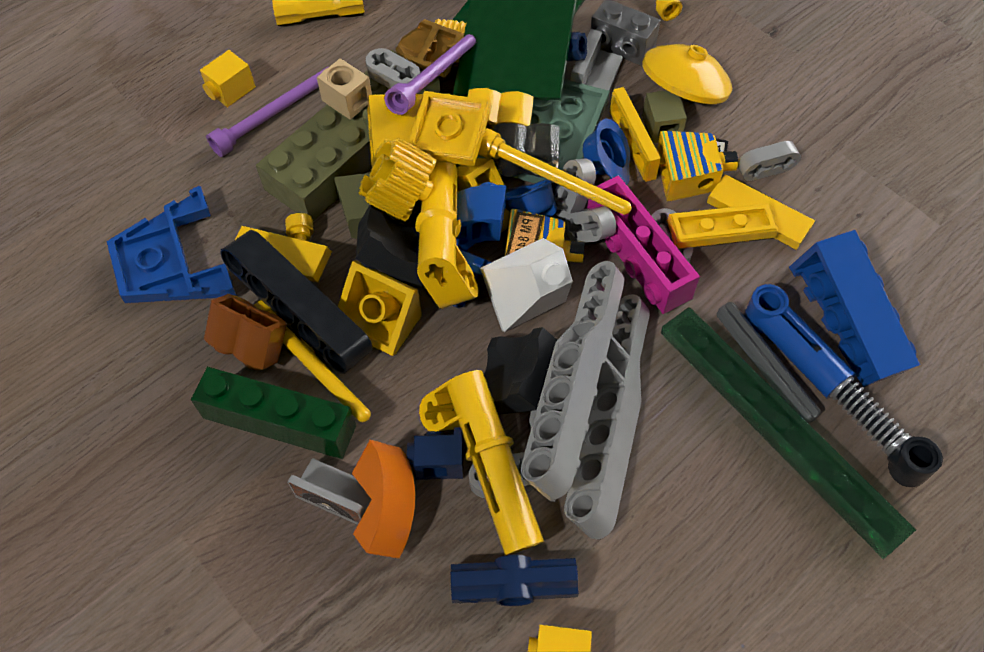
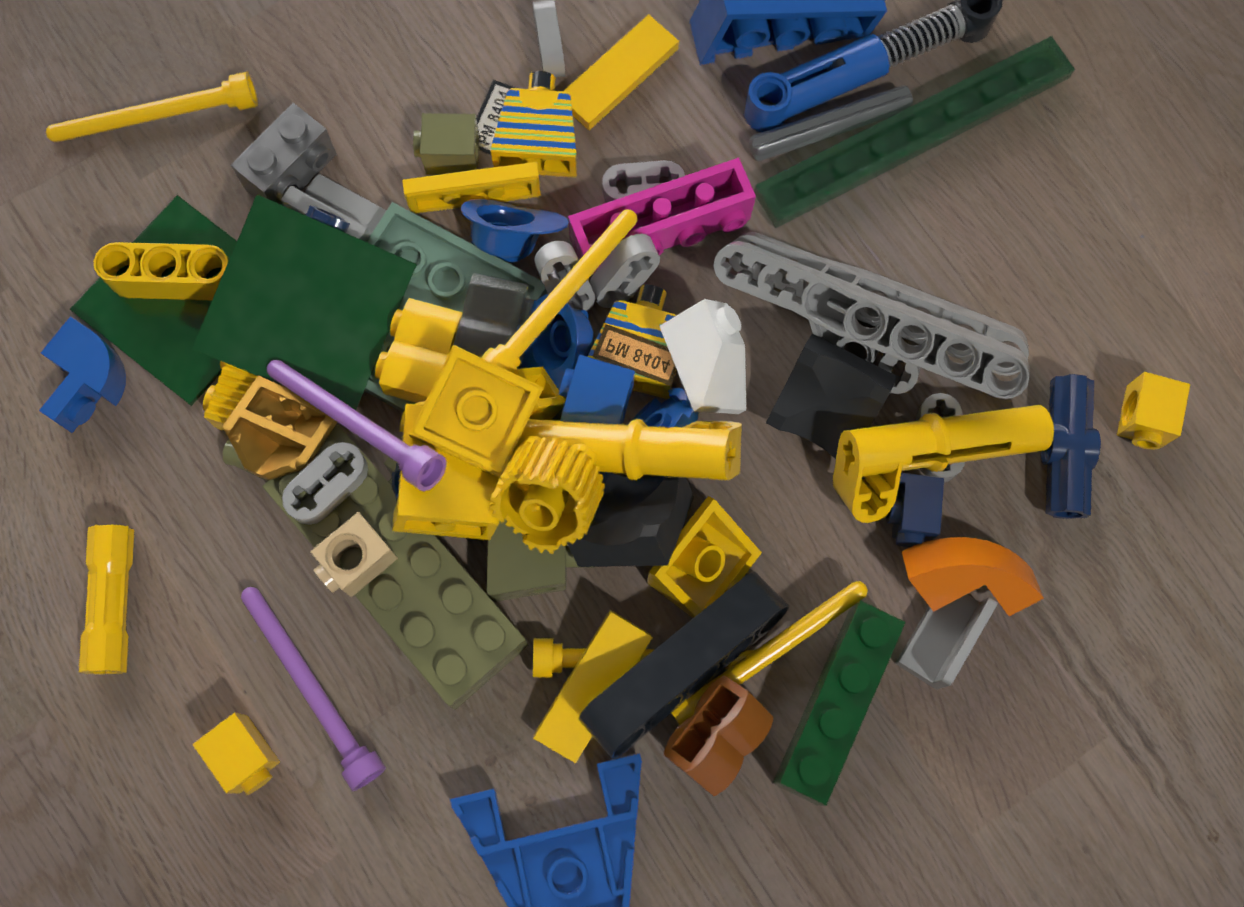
camera: 85 degrees left, 15 degrees up
yellow dish [642,44,732,104] -> none
yellow tile [667,203,779,249] -> none

